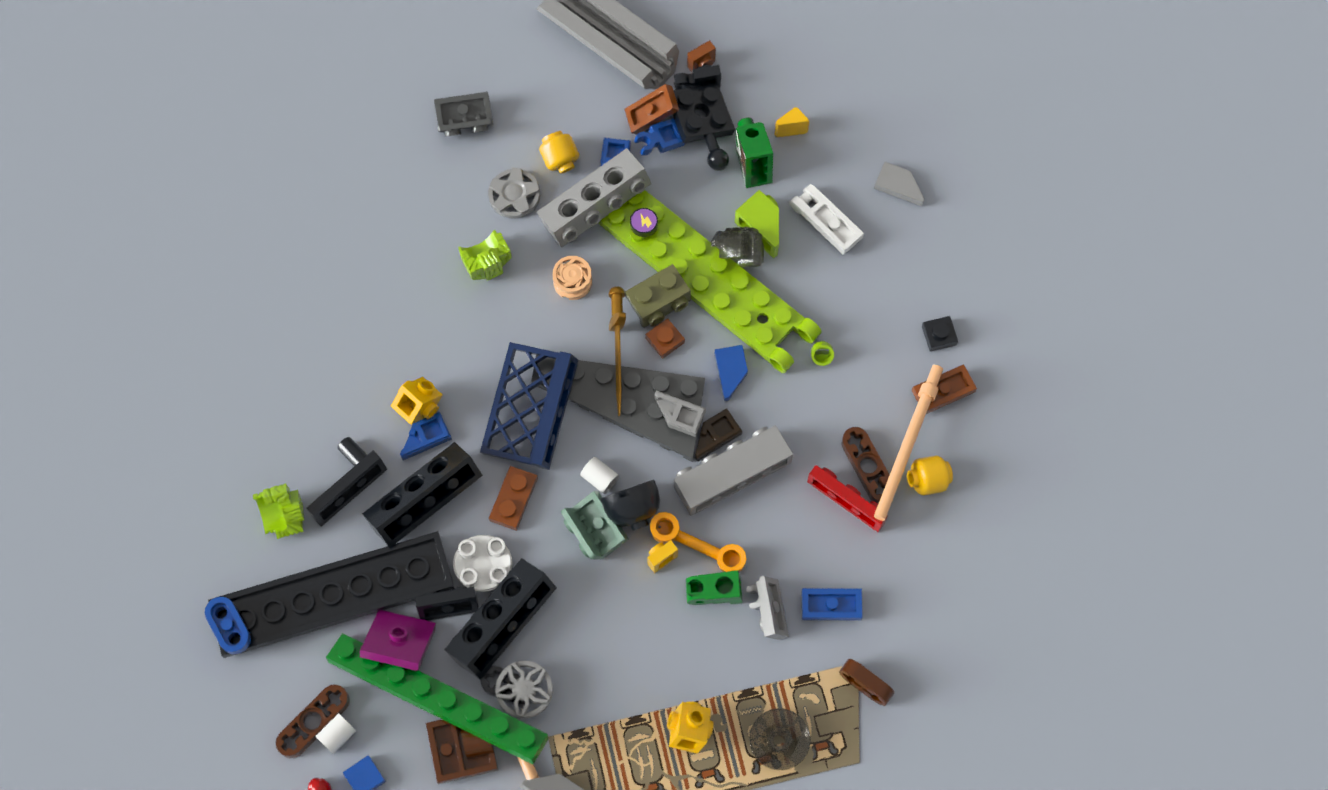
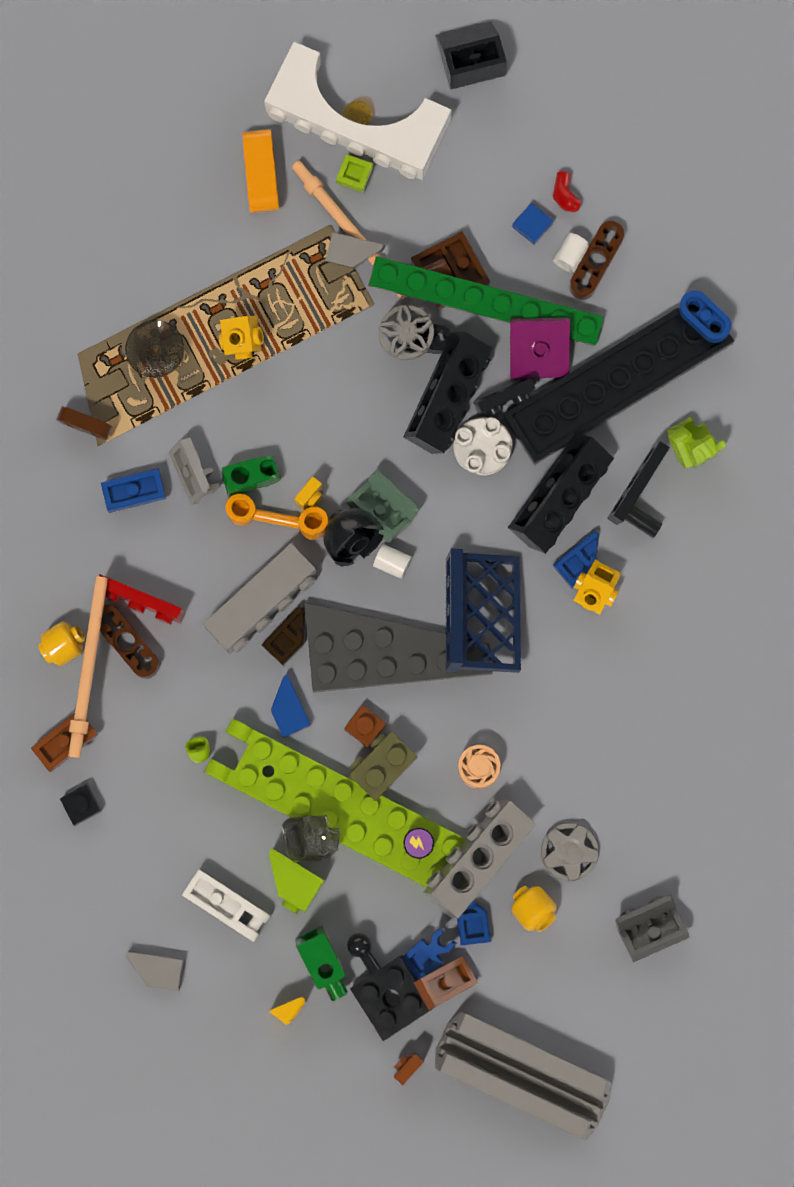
camera: 170 degrees right, 10 degrees up
lime hair [458,230,512,281] -> none
dark orange plate [489,466,538,531] -> none
pearl gold sword [609,286,626,416] -> none
light grey tile [655,390,706,437] -> none
black plate [674,65,721,90] -> none

